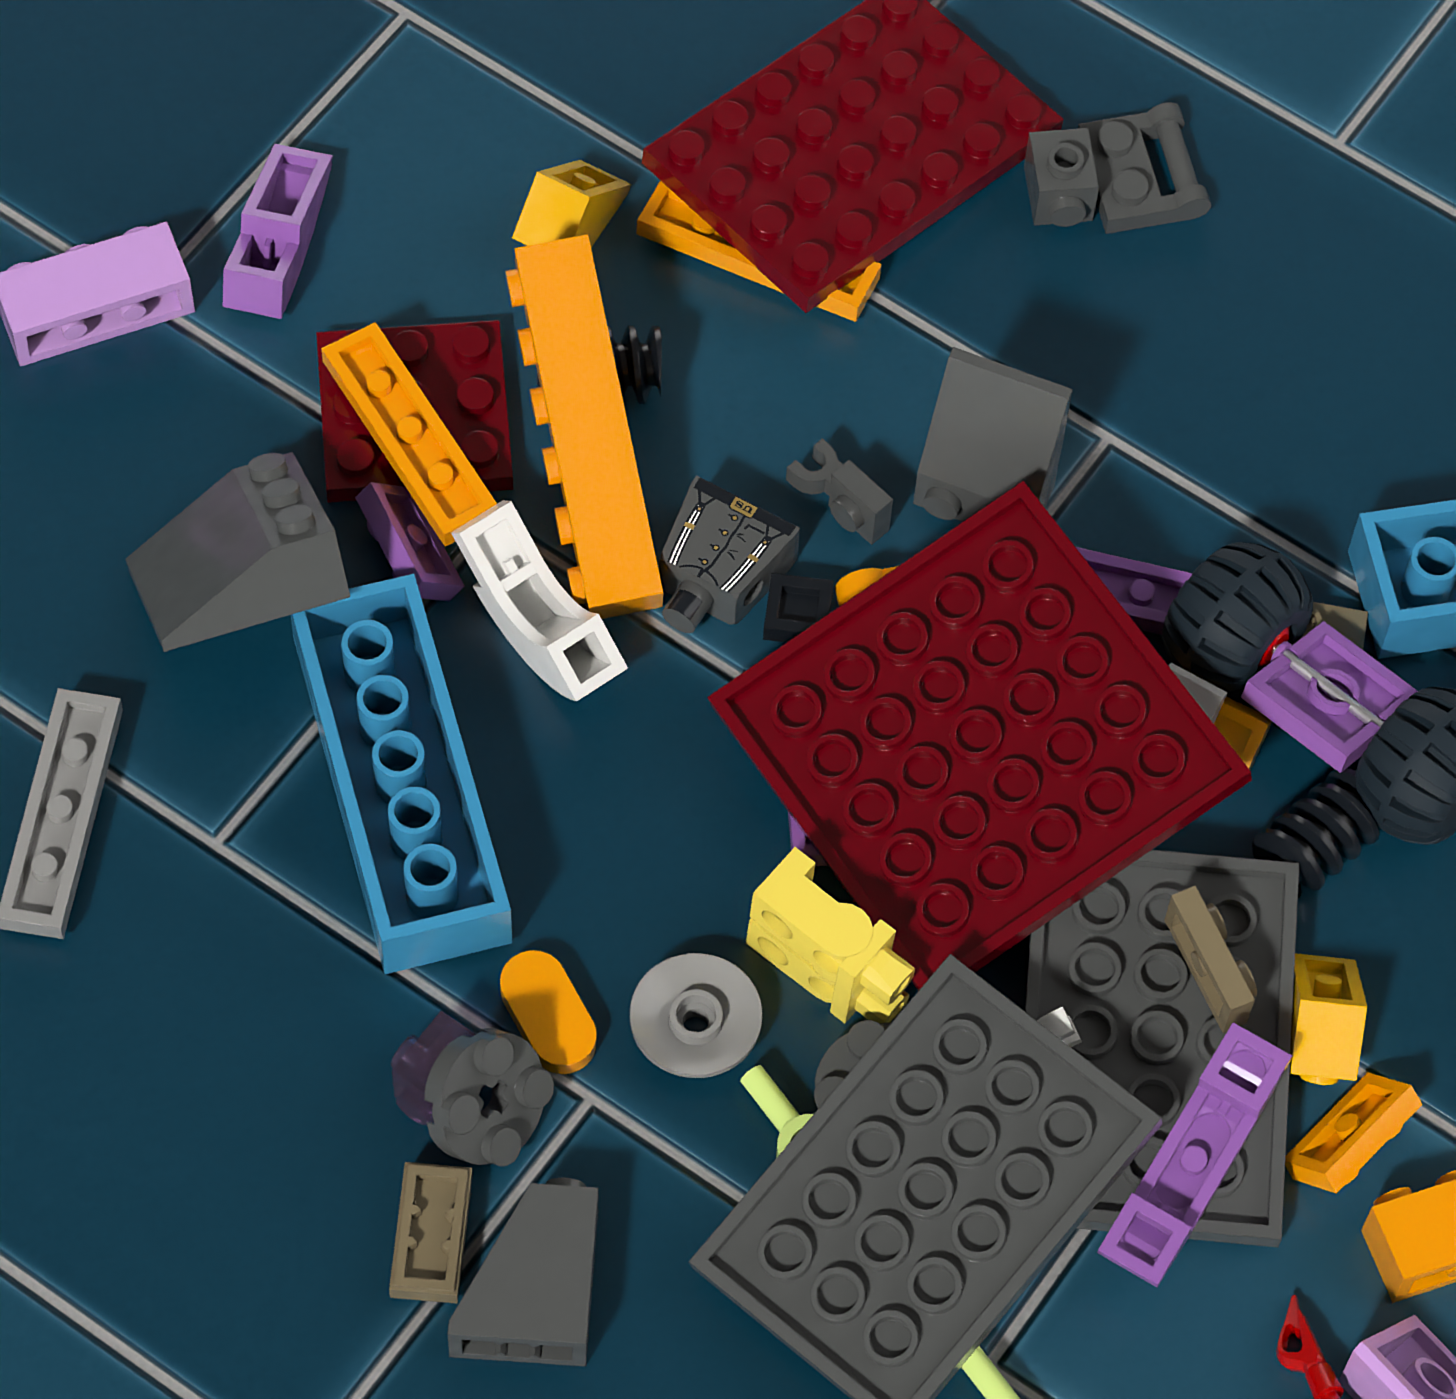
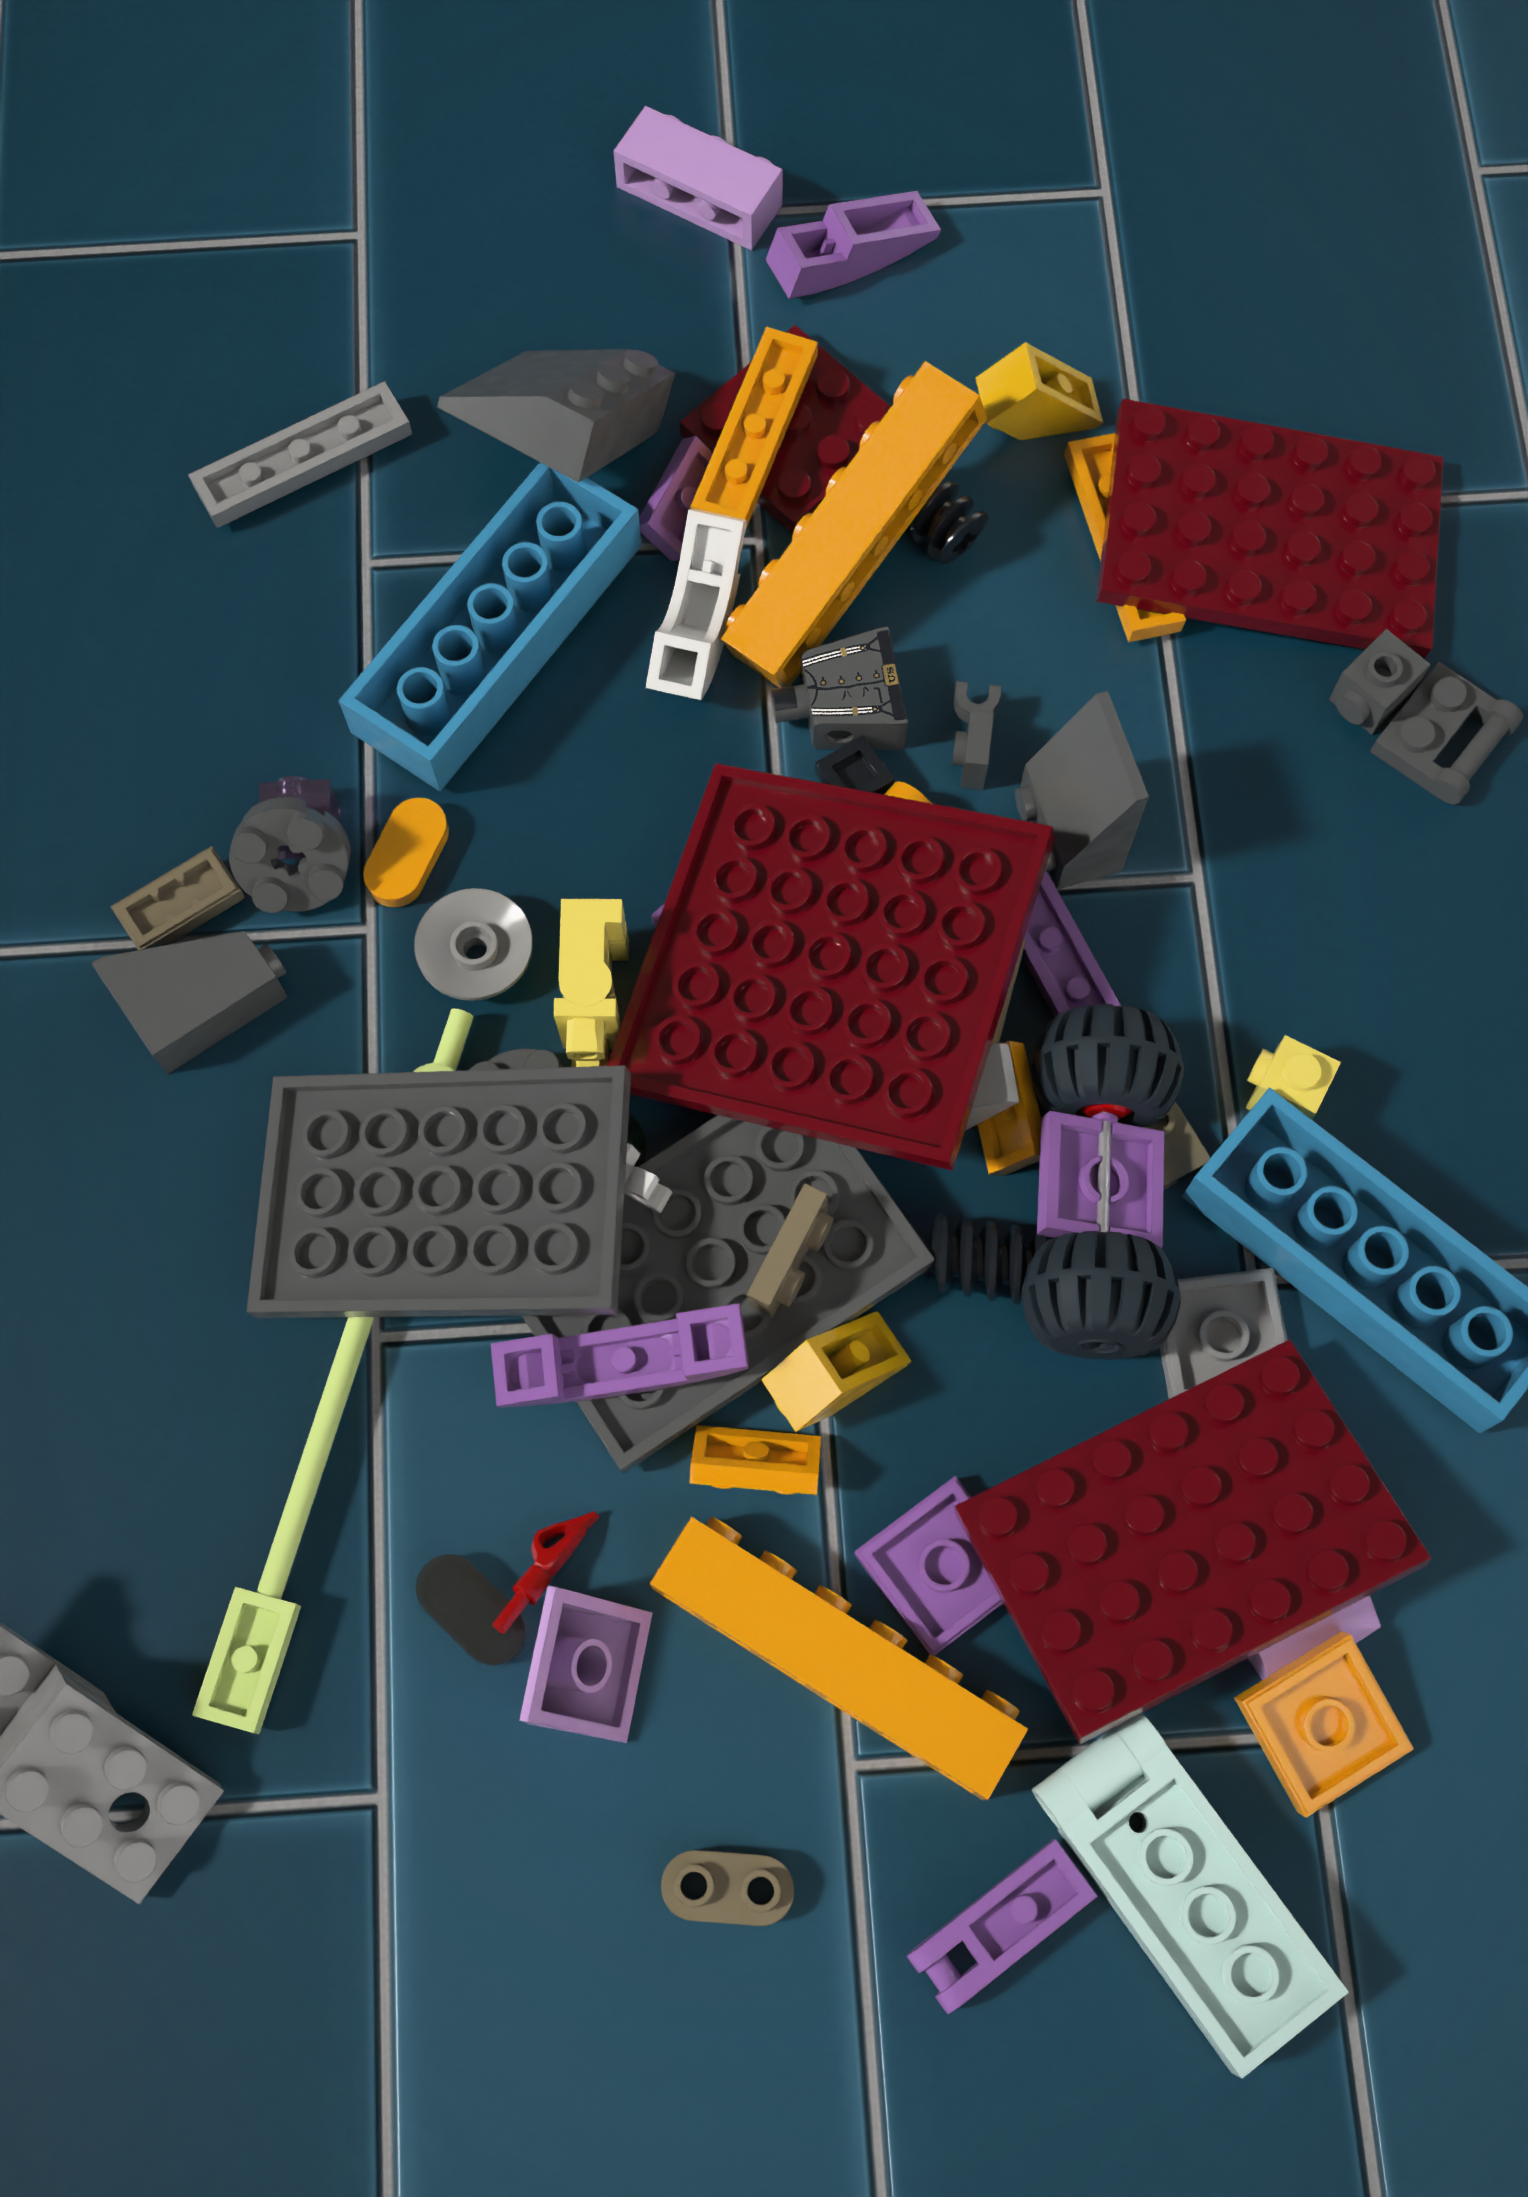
camera: 55 degrees right, 10 degrees up
none -> light yellow brick [1246,1035,1341,1120]

